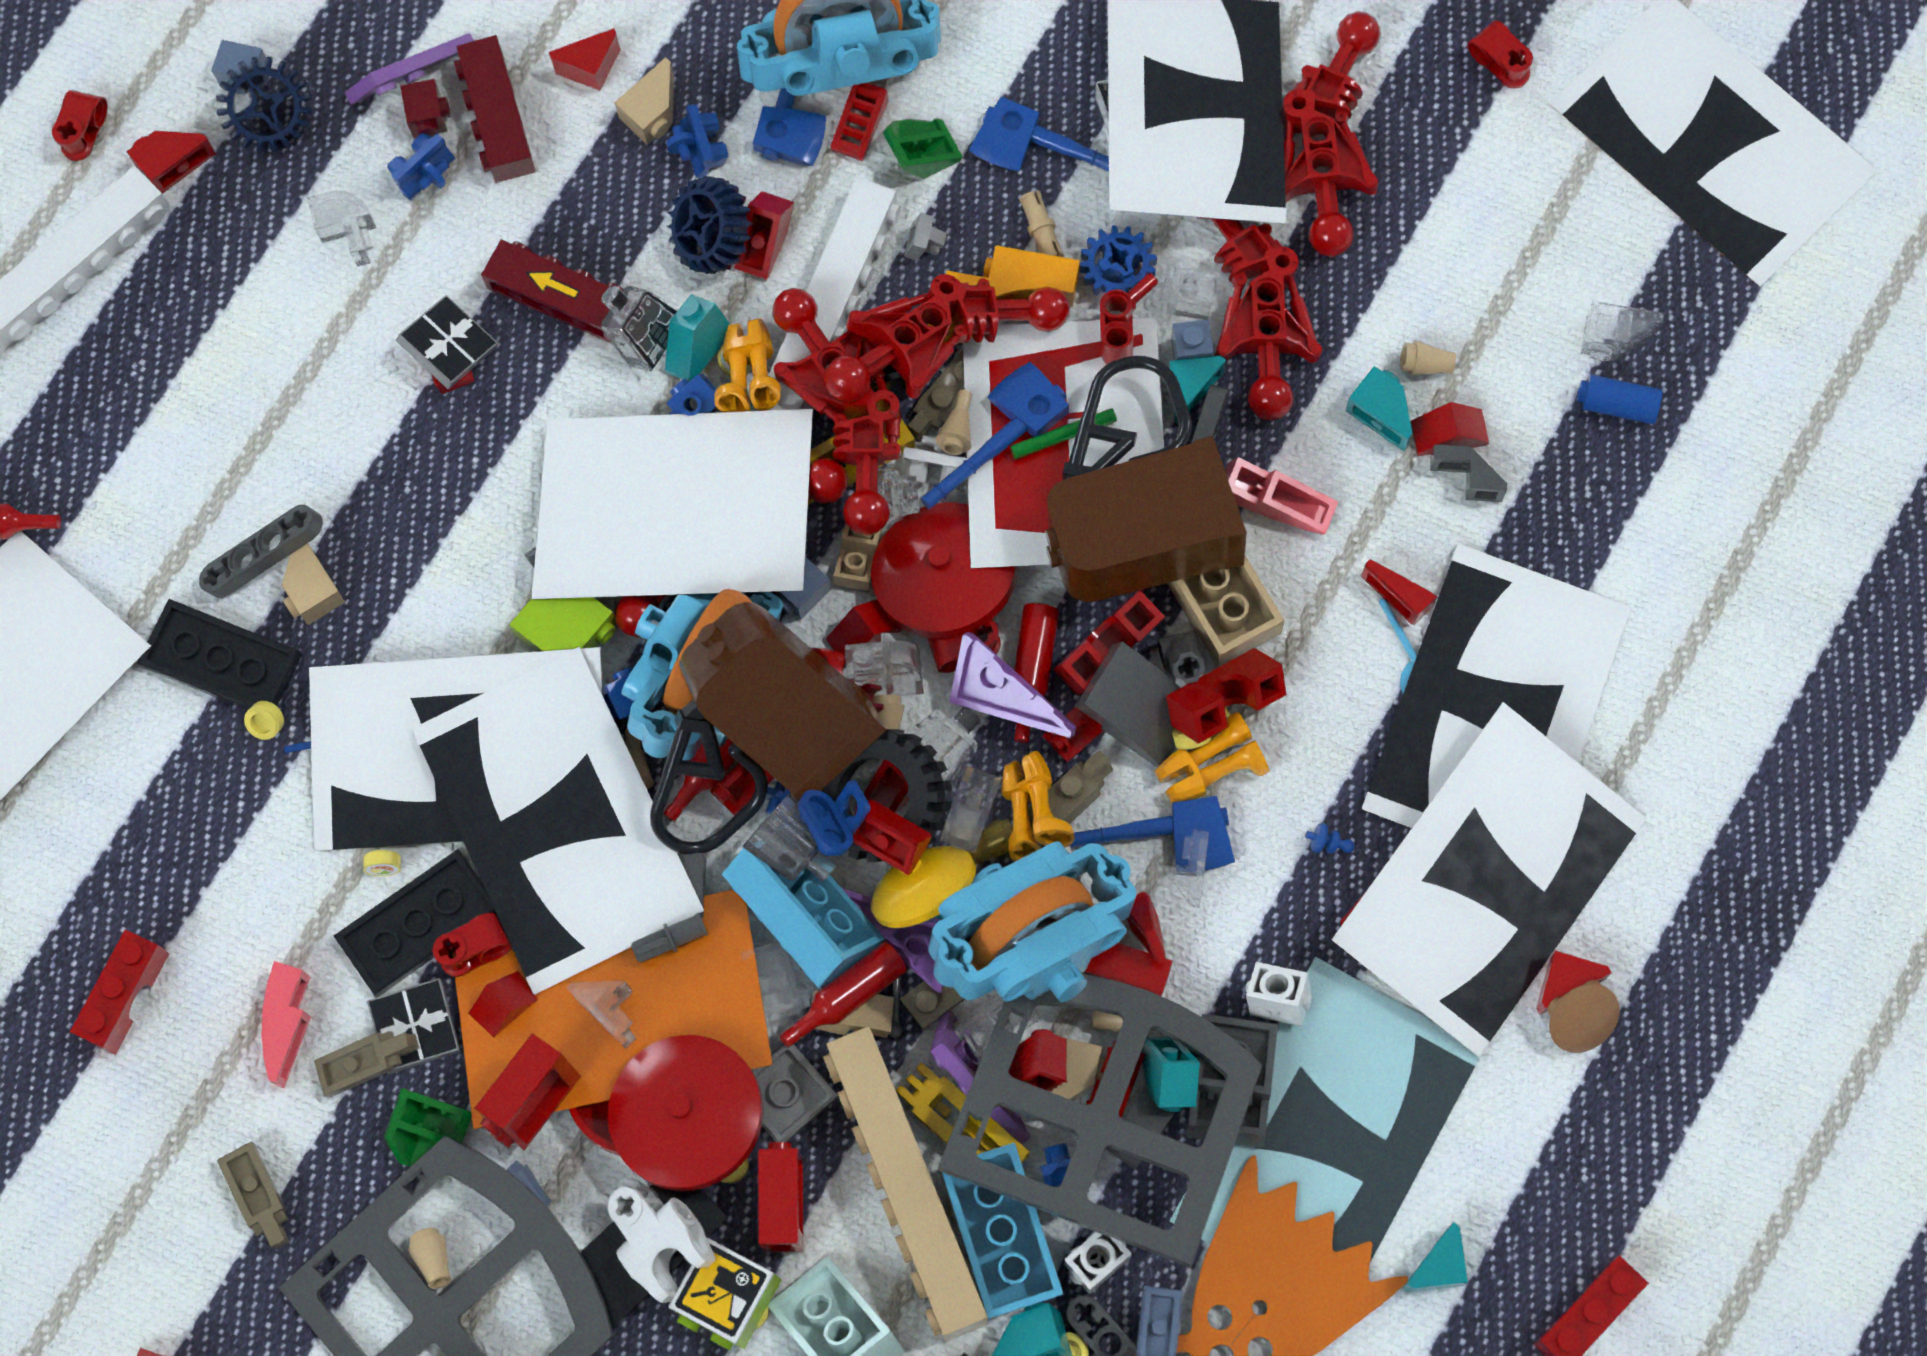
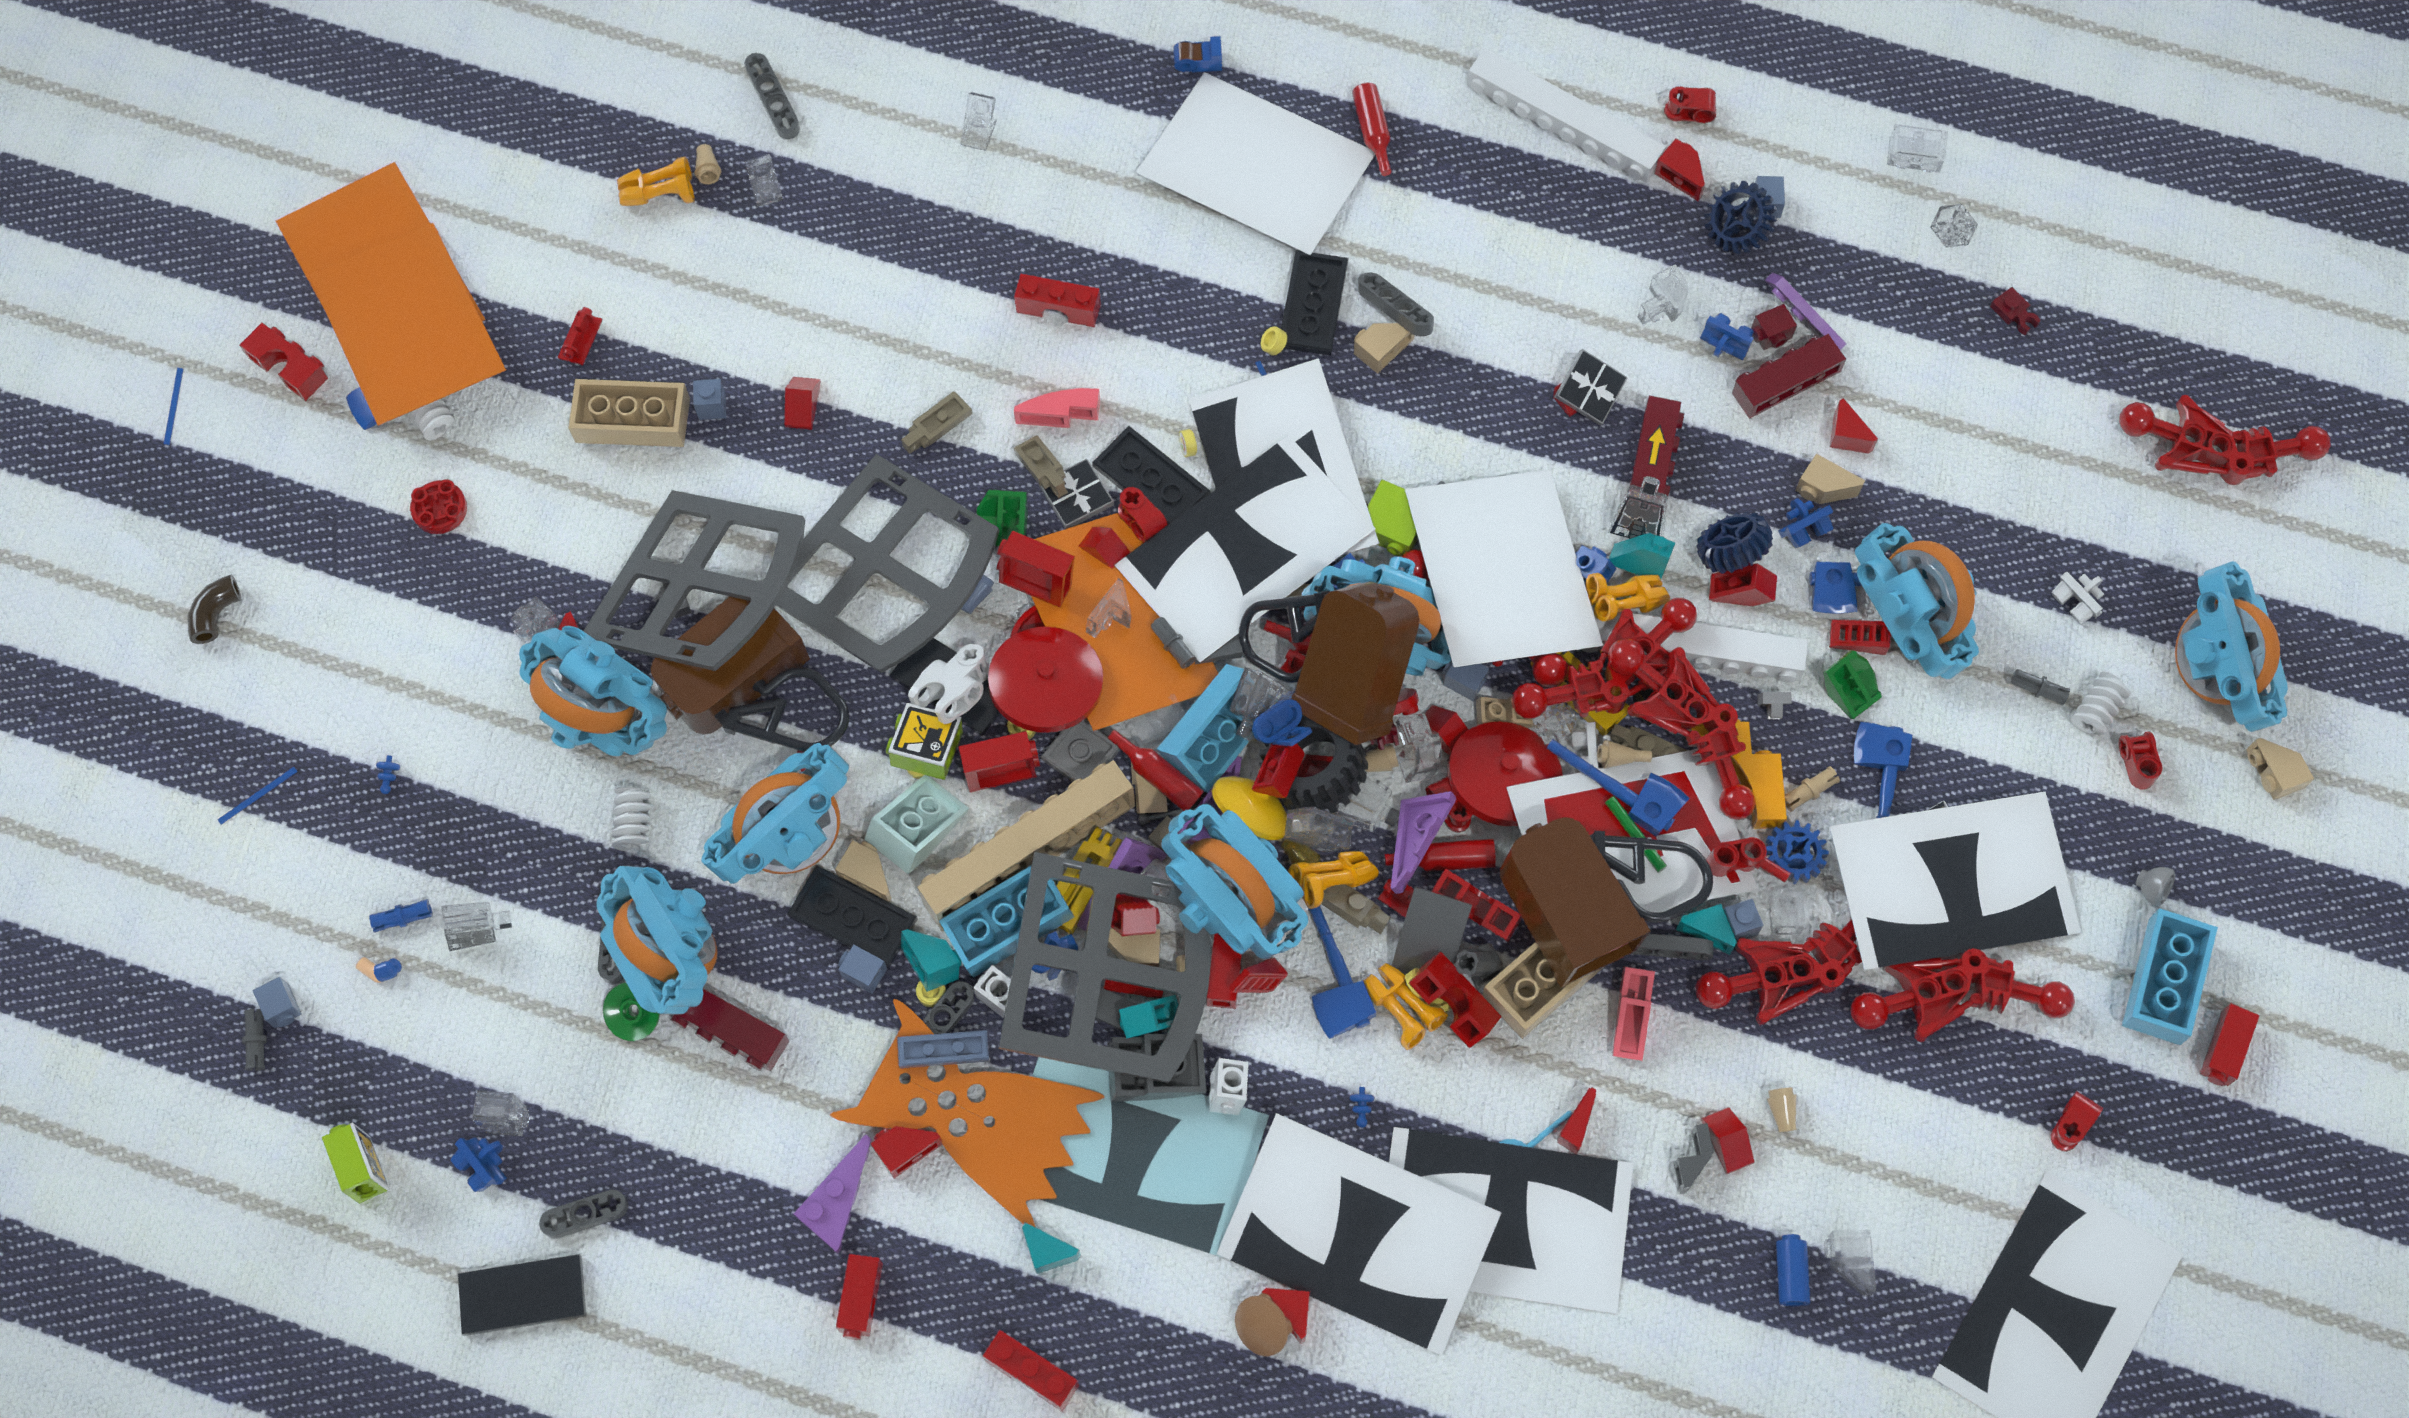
camera: 75 degrees right, 5 degrees down
tan cone [408,1228,451,1289] -> none
clear slope [1158,828,1209,908] -> none
teal slope [1345,366,1412,452] -> none

